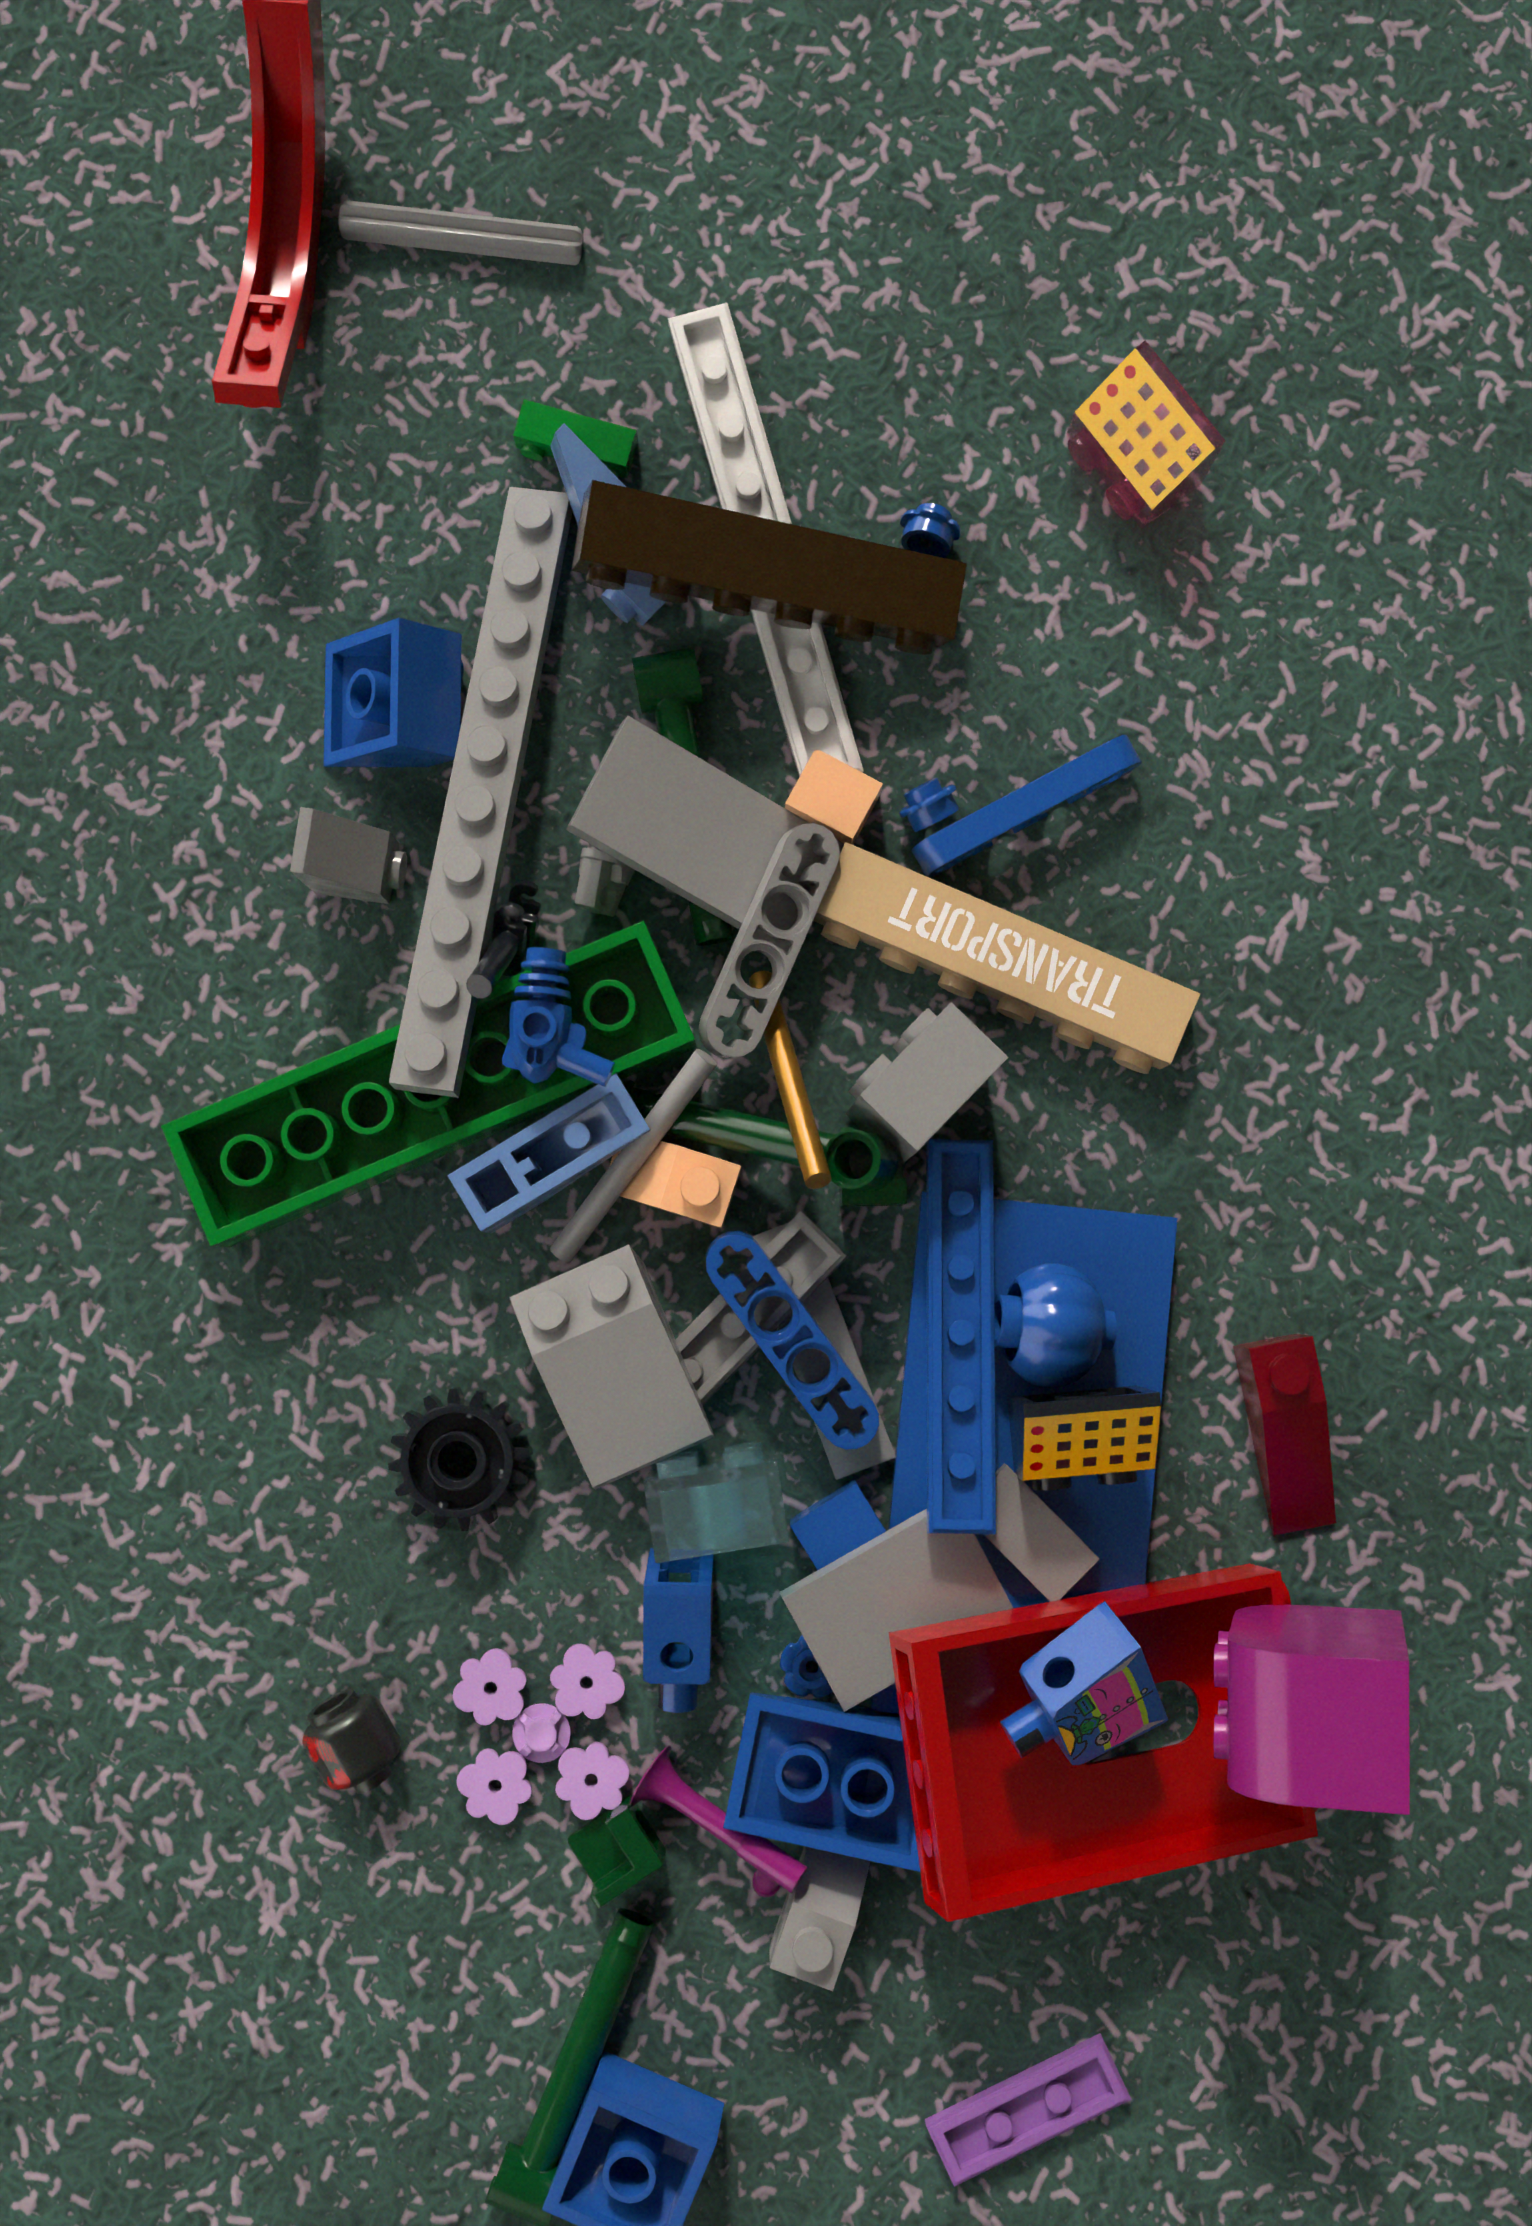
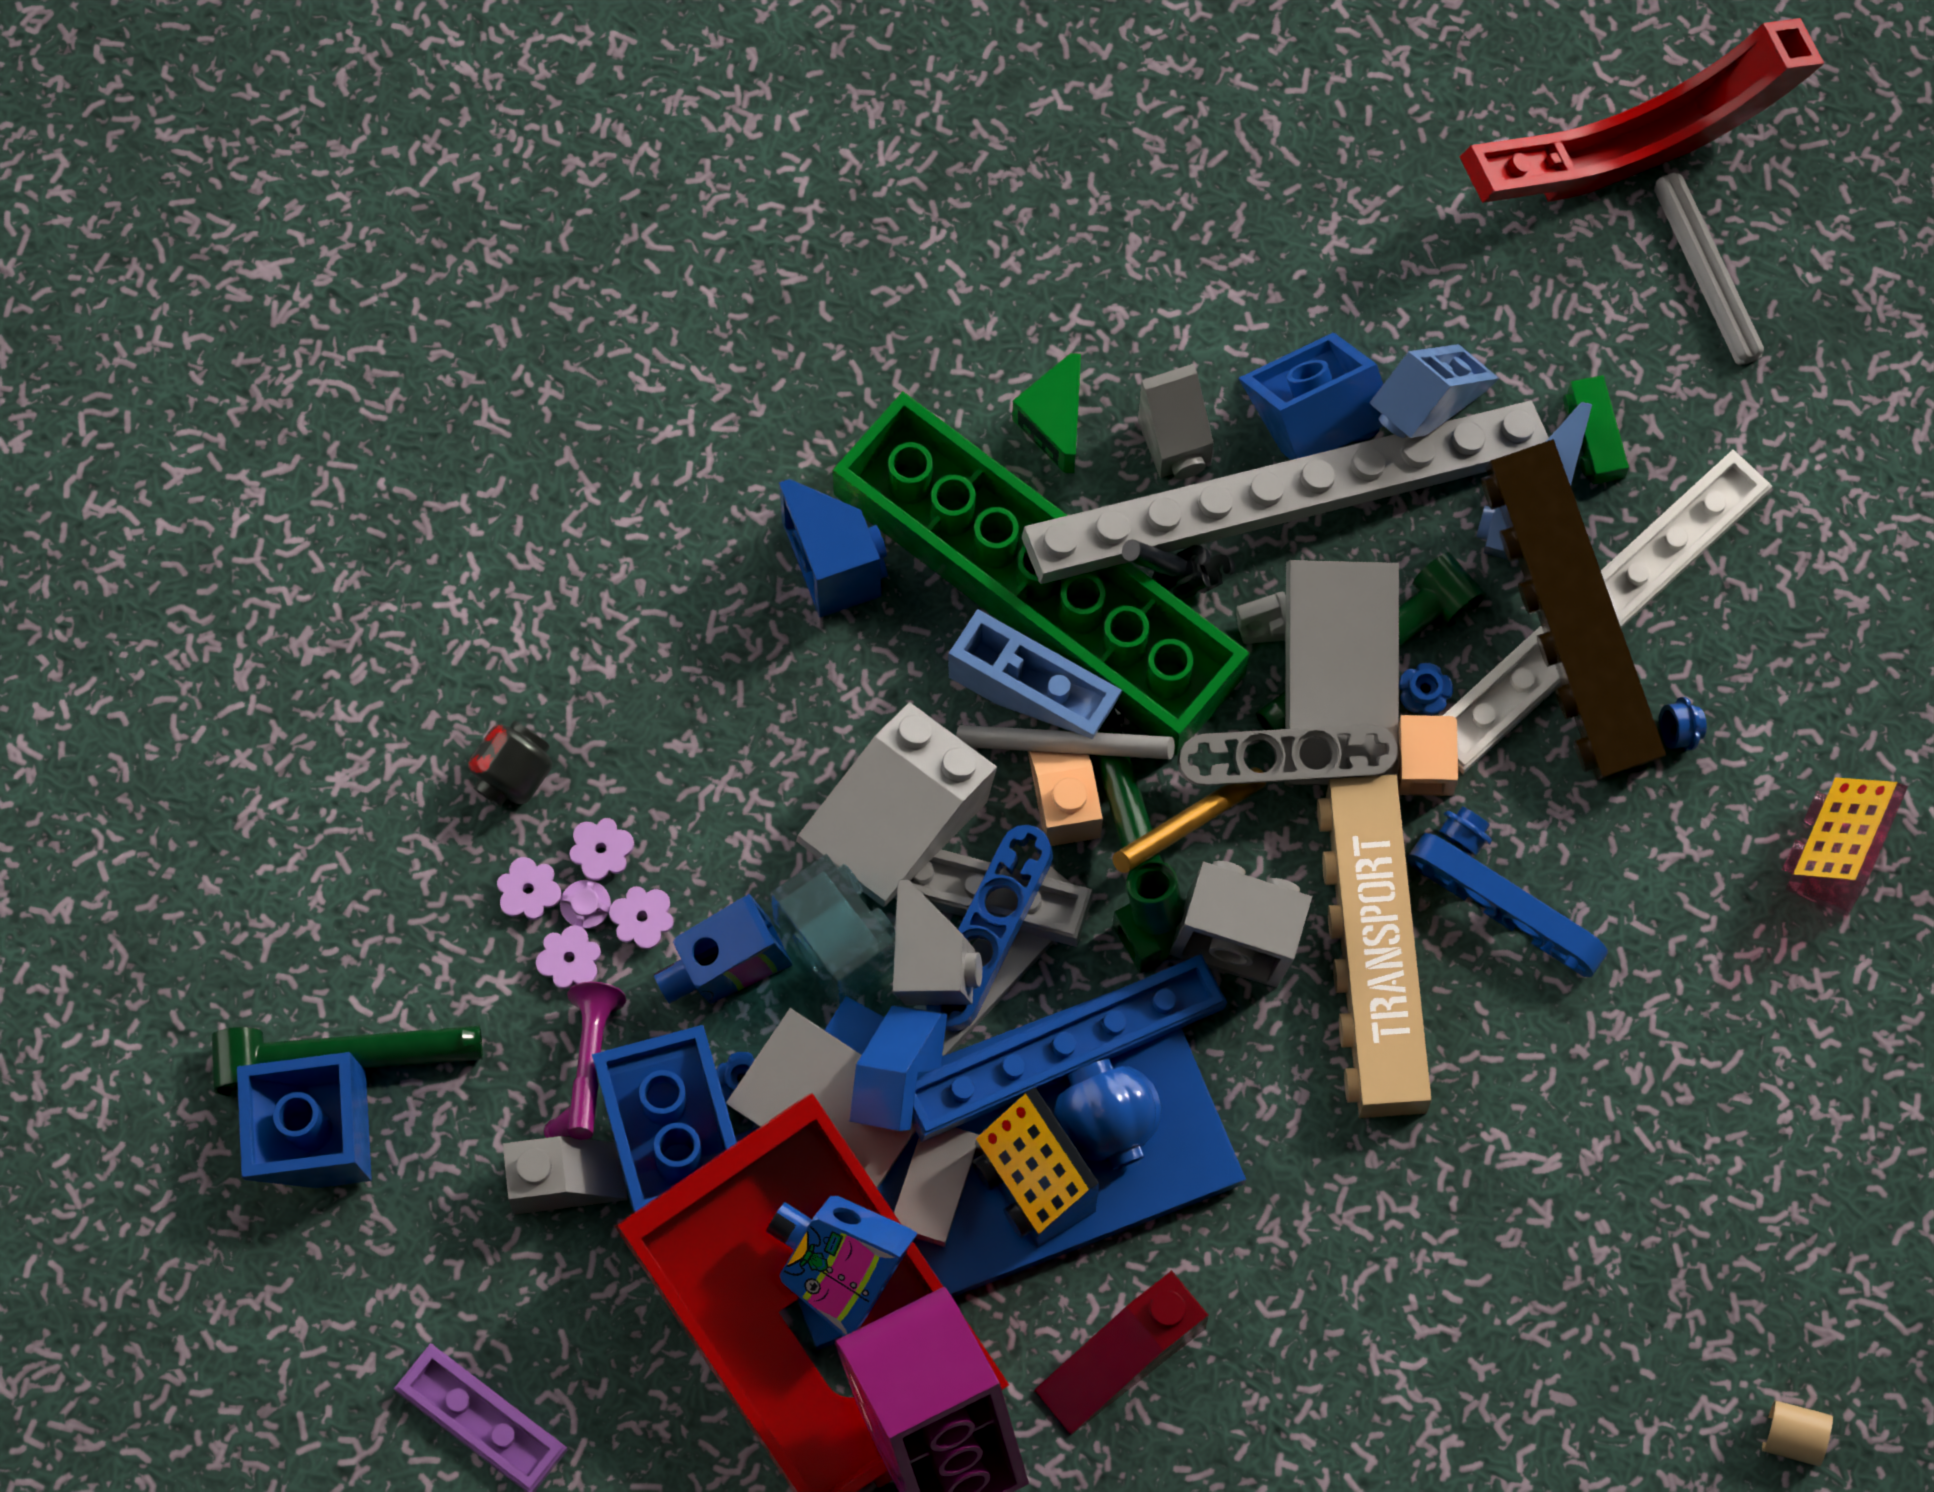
camera: 65 degrees right, 15 degrees down
black gear [388,1387,533,1531] -> none
blue piece [502,947,615,1087] -> none
dark green panel [568,1794,666,1909] -> none
none -> blue slope [779,479,888,618]
none -> blue slope [849,1005,947,1131]
none -> light grey slope [893,880,982,1006]
none -> green slope [1012,353,1081,473]
none -> medium blue slope [1370,344,1499,438]
none -> blue plate [1399,663,1453,715]

